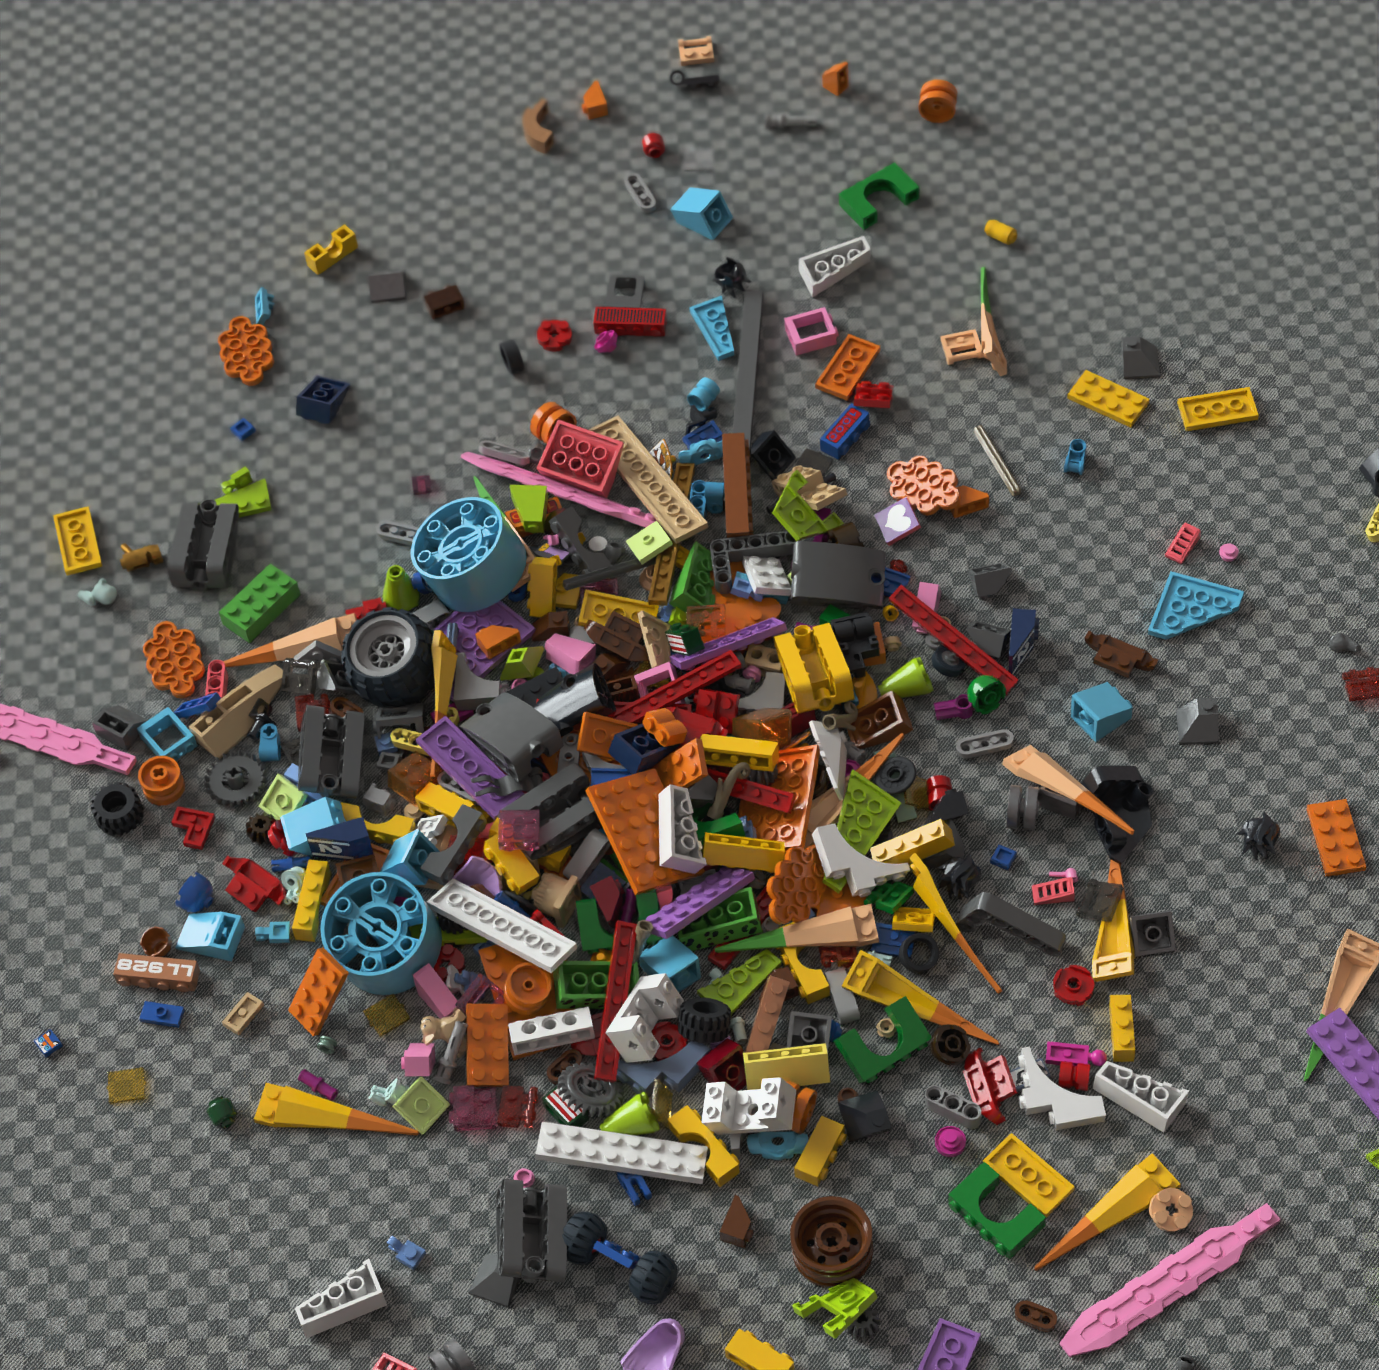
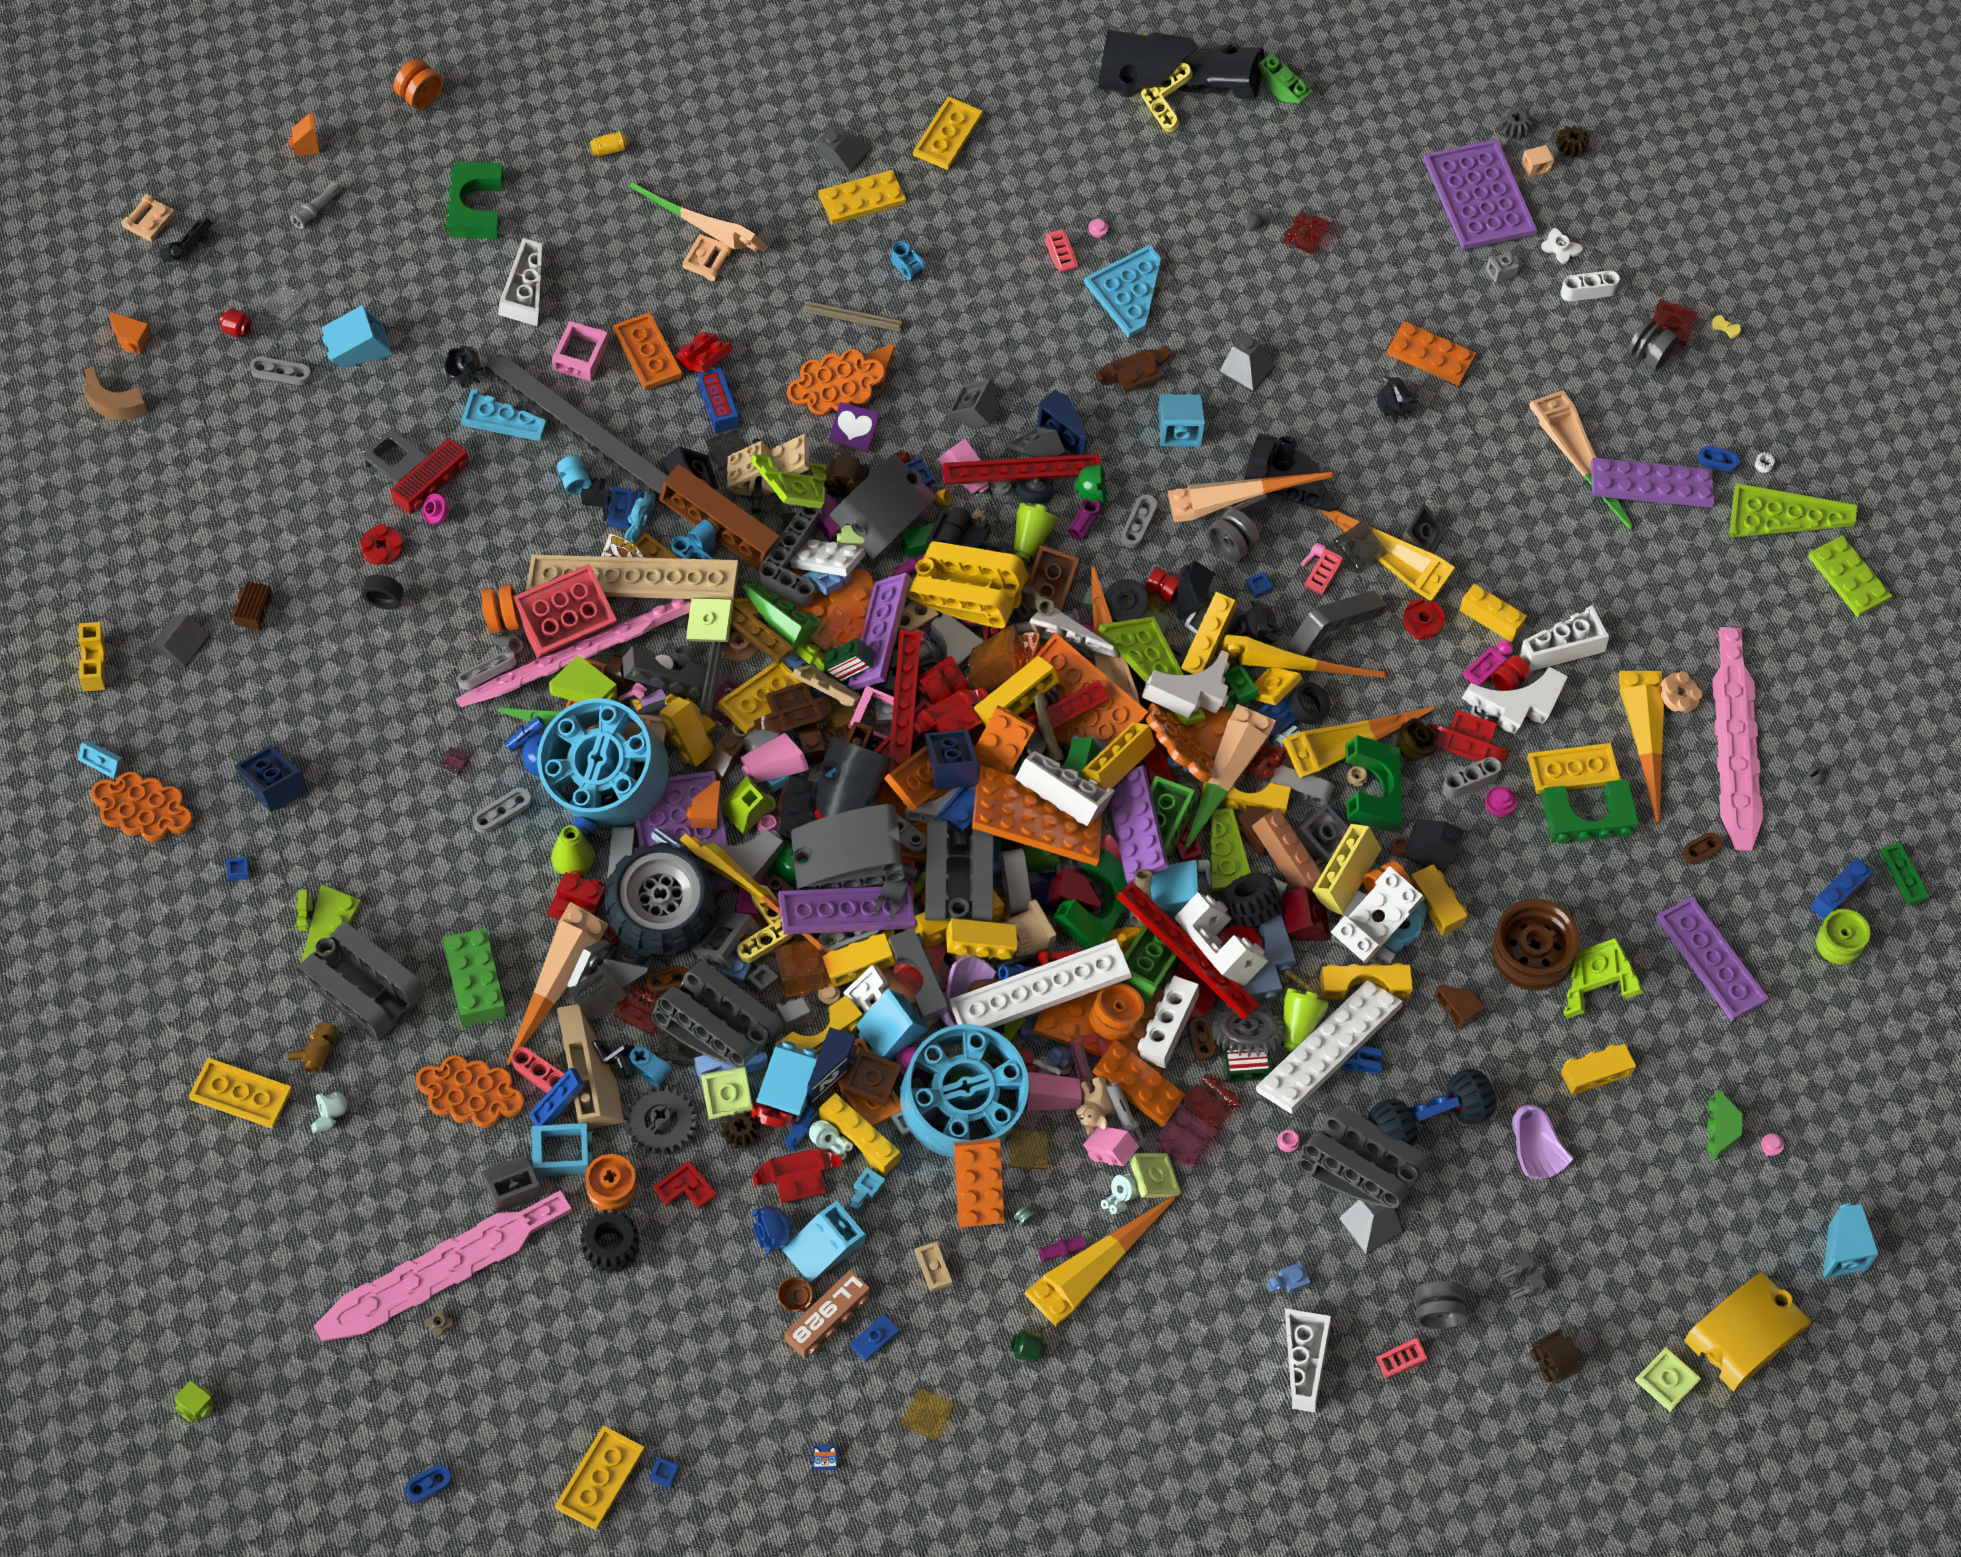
camera: 65 degrees left, 5 degrees up
clear pink plate [498,810,540,851] -> none
orange brick [642,708,687,747] -> none

